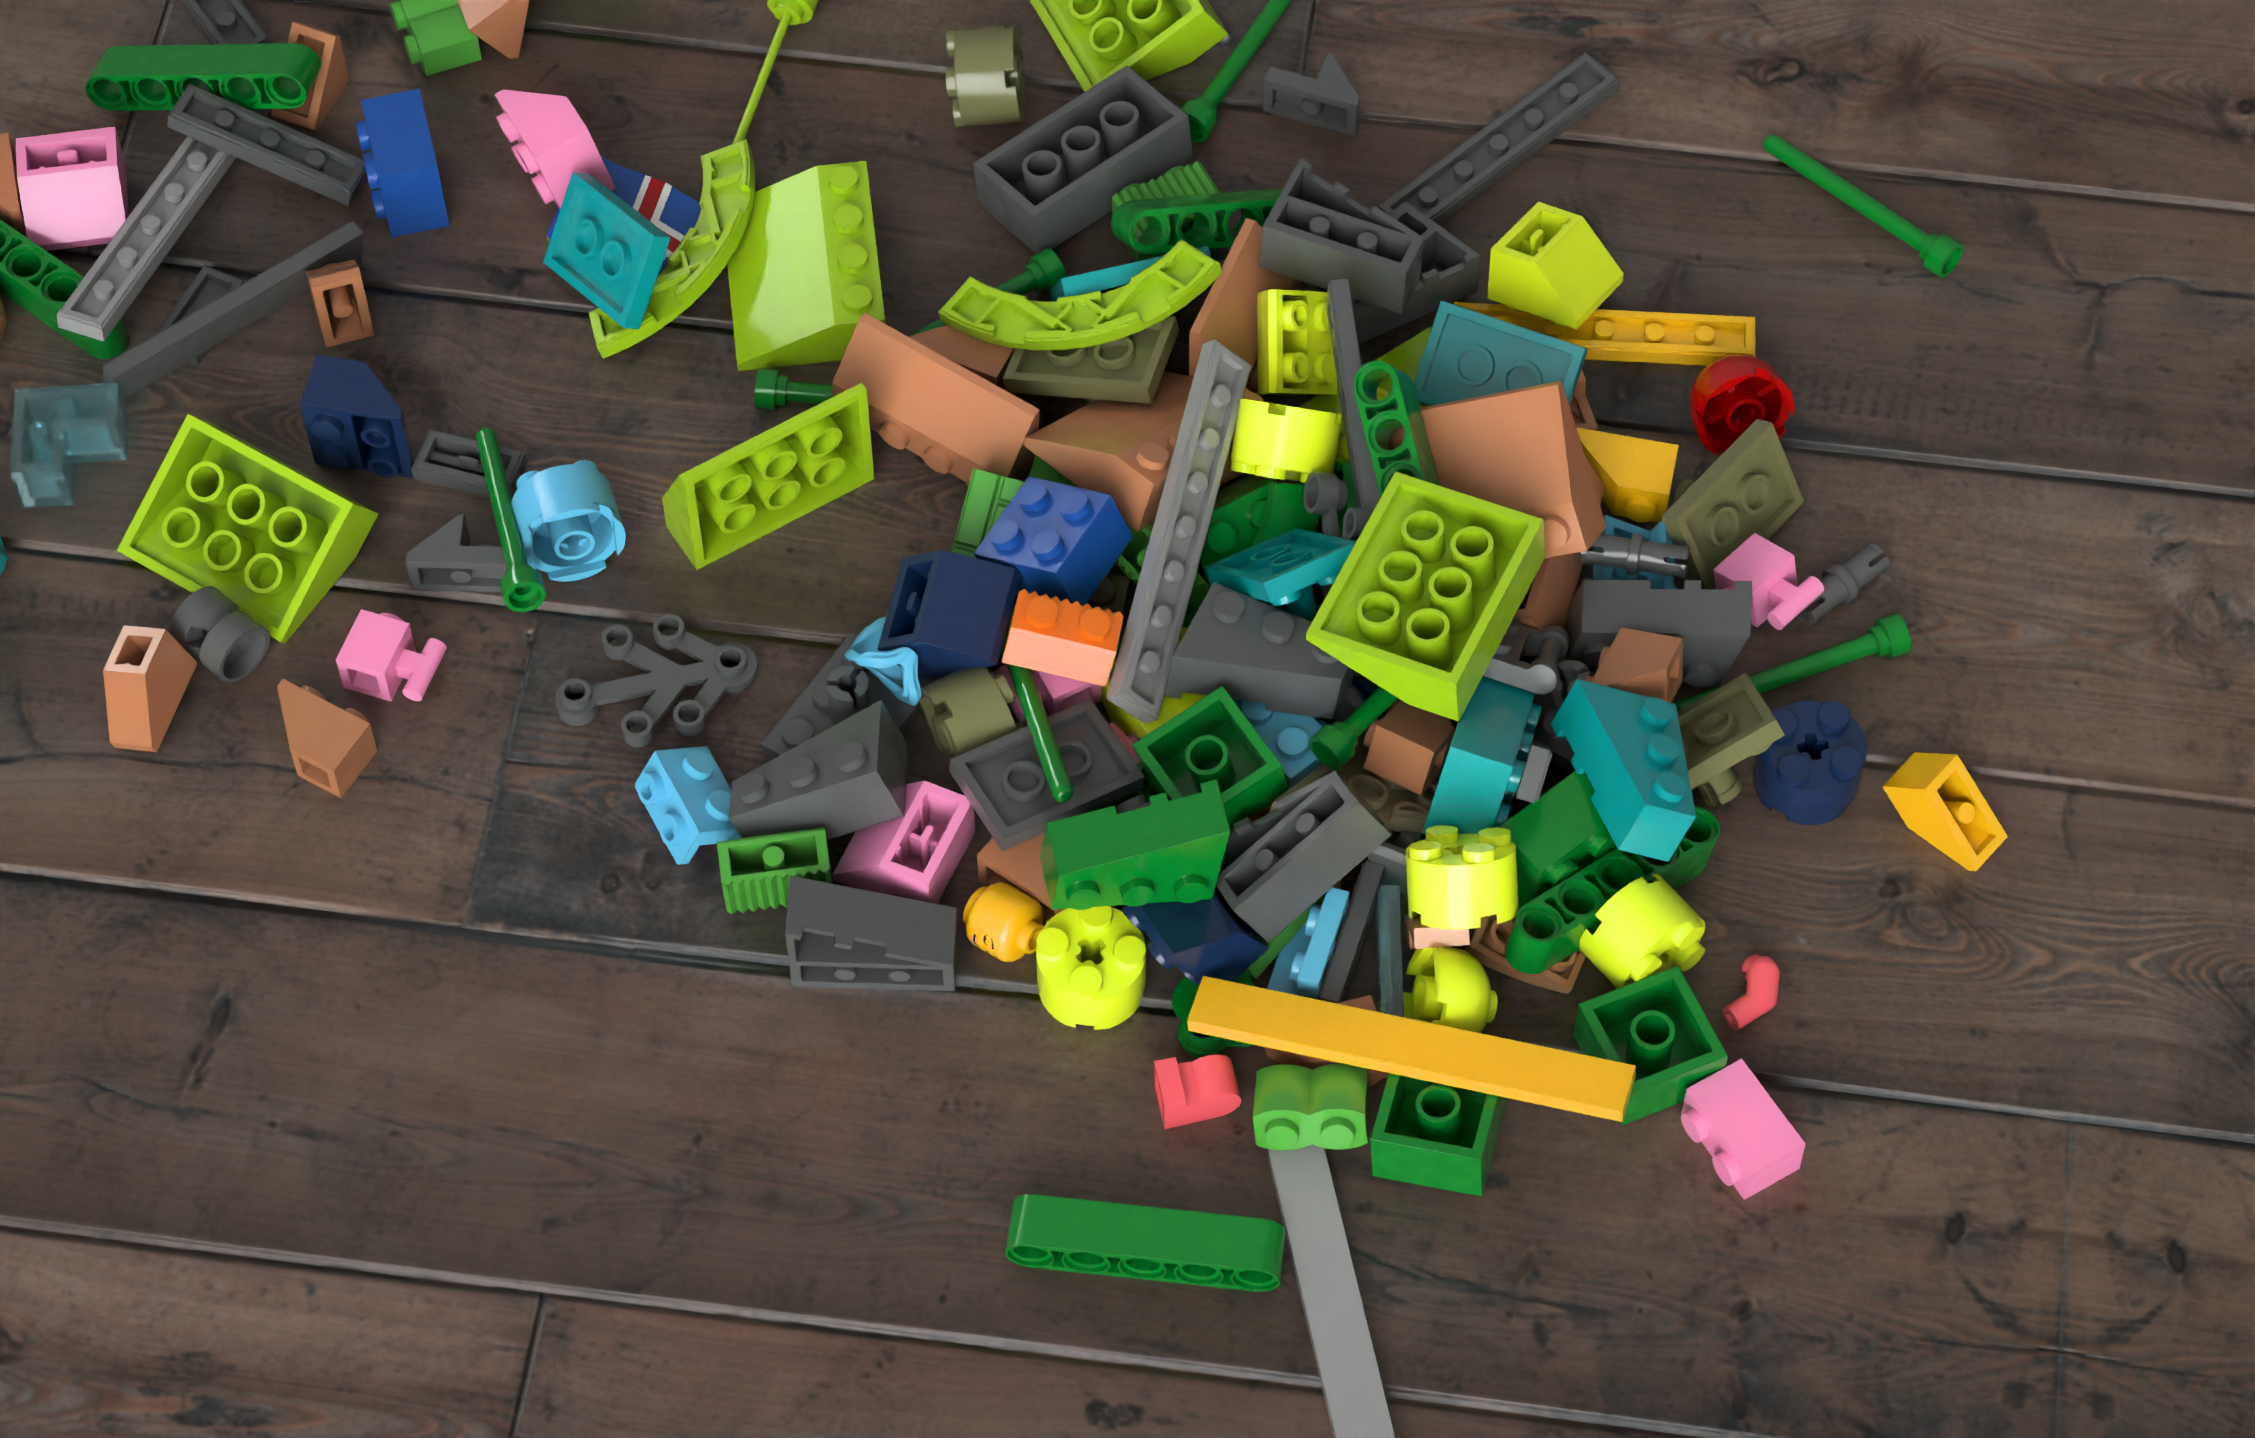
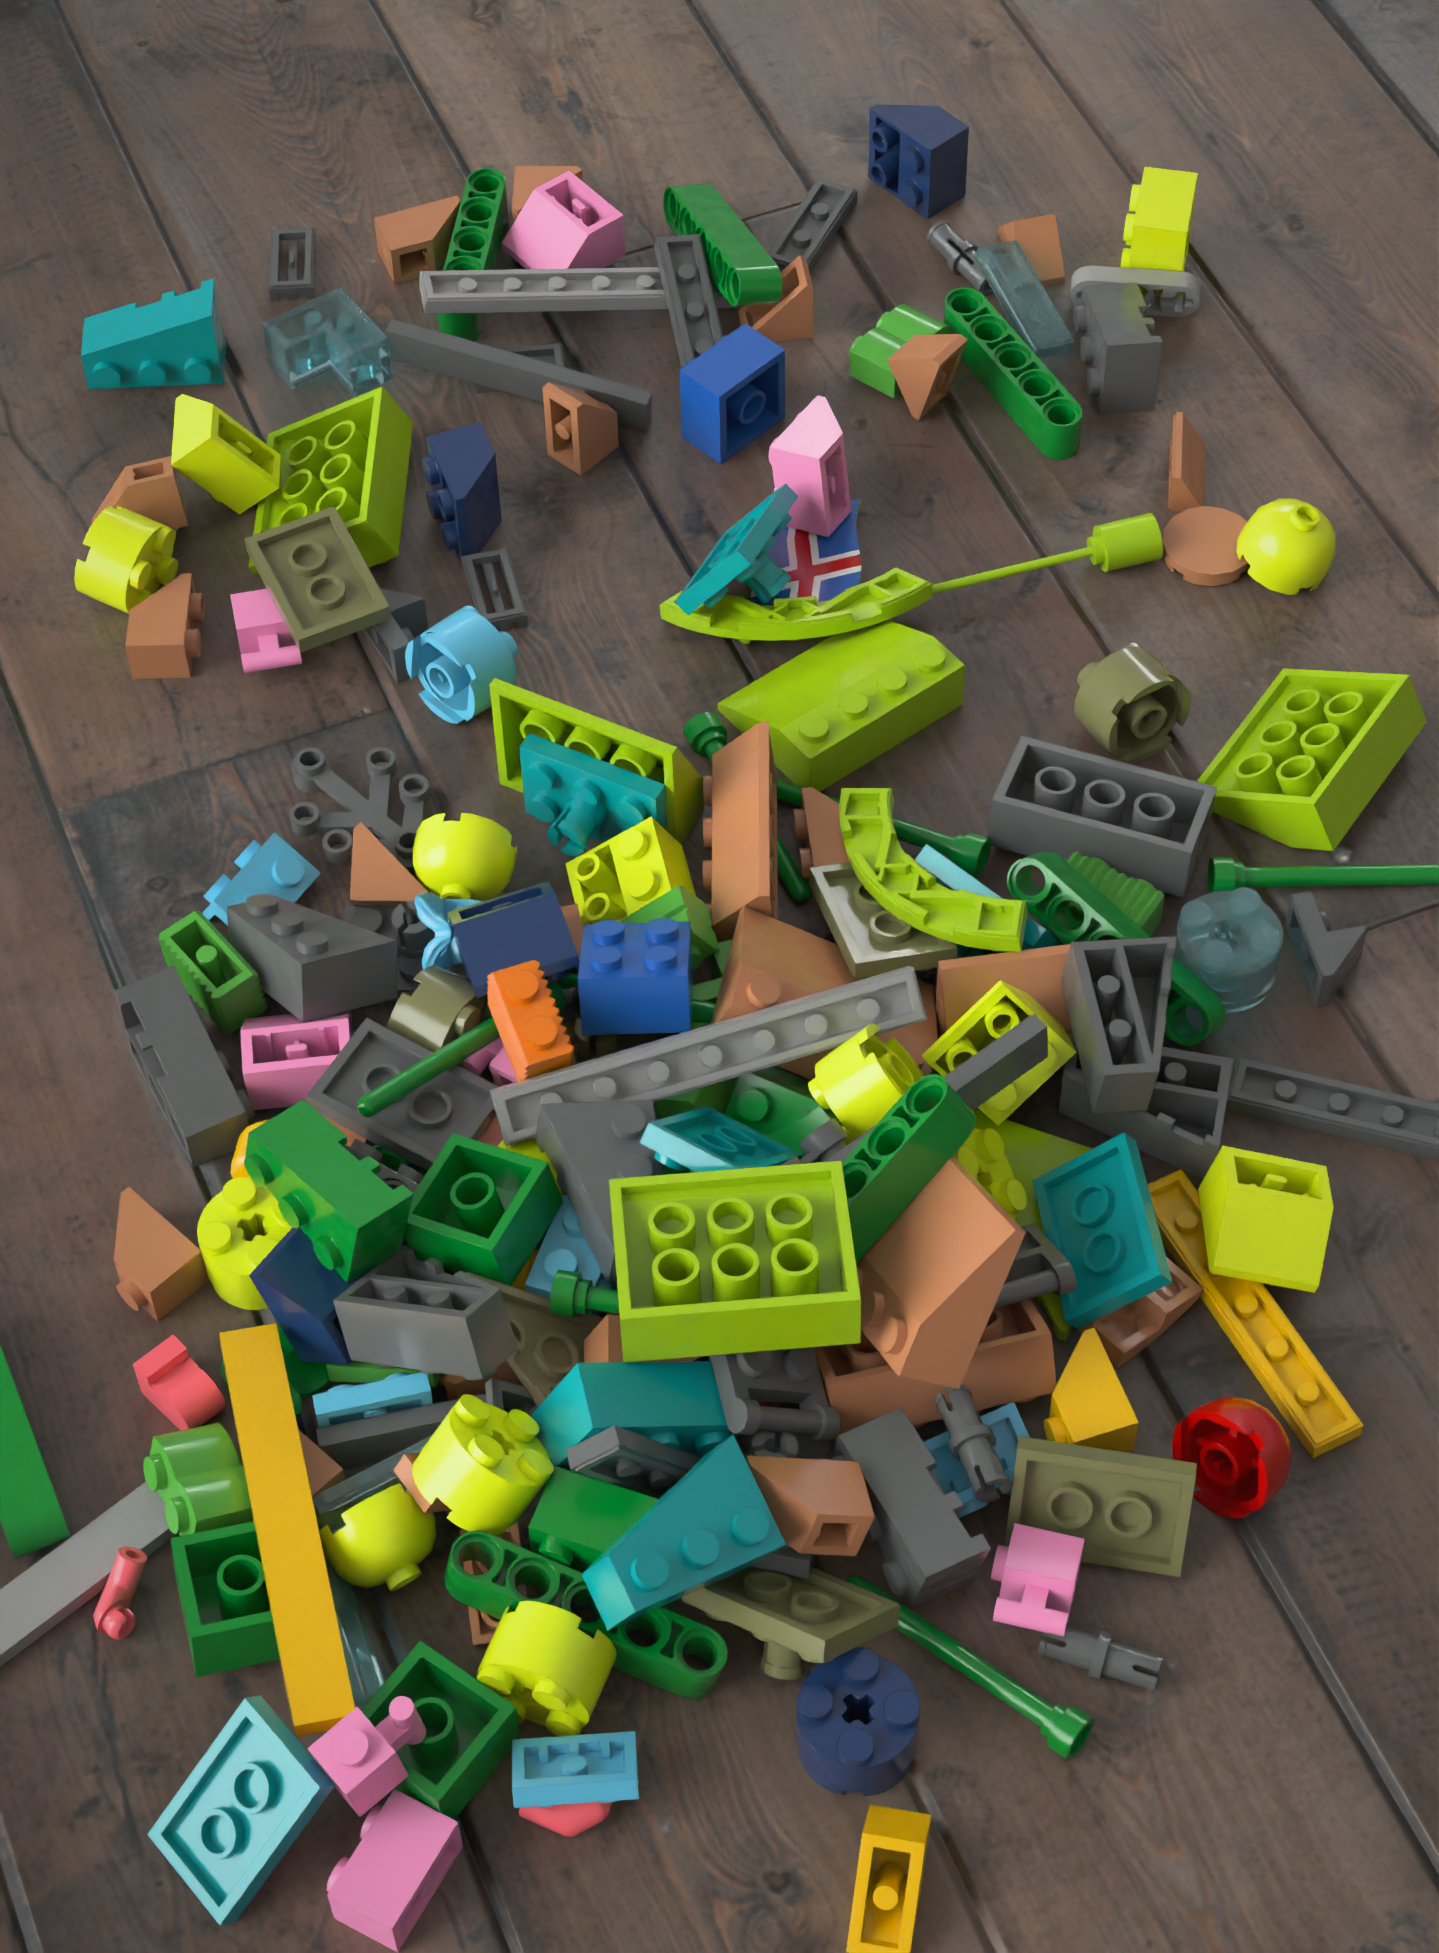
camera: 60 degrees right, 5 degrees down
dark grey wheel [169,586,271,683] -> none
green piece [476,427,546,612] -> none
none -> neon yellow brick [74,506,178,614]
none -> coral arm [93,1546,147,1640]
none -> nougat slope [113,1187,209,1322]
none -> plate [147,1695,335,1925]
none -> neon yellow slope [171,394,281,515]
none -> olive plate [244,506,391,653]
none -> bright pink brick [308,1696,426,1817]
none -> nougat slope [350,822,429,907]
none -> neon yellow cylinder [413,813,518,901]
none -> medium azure bracket [512,1731,639,1808]
none -> teal plate [519,733,667,856]
none -> neon yellow slope [565,816,696,928]
none -> clear light blue brick [1173,887,1283,1013]

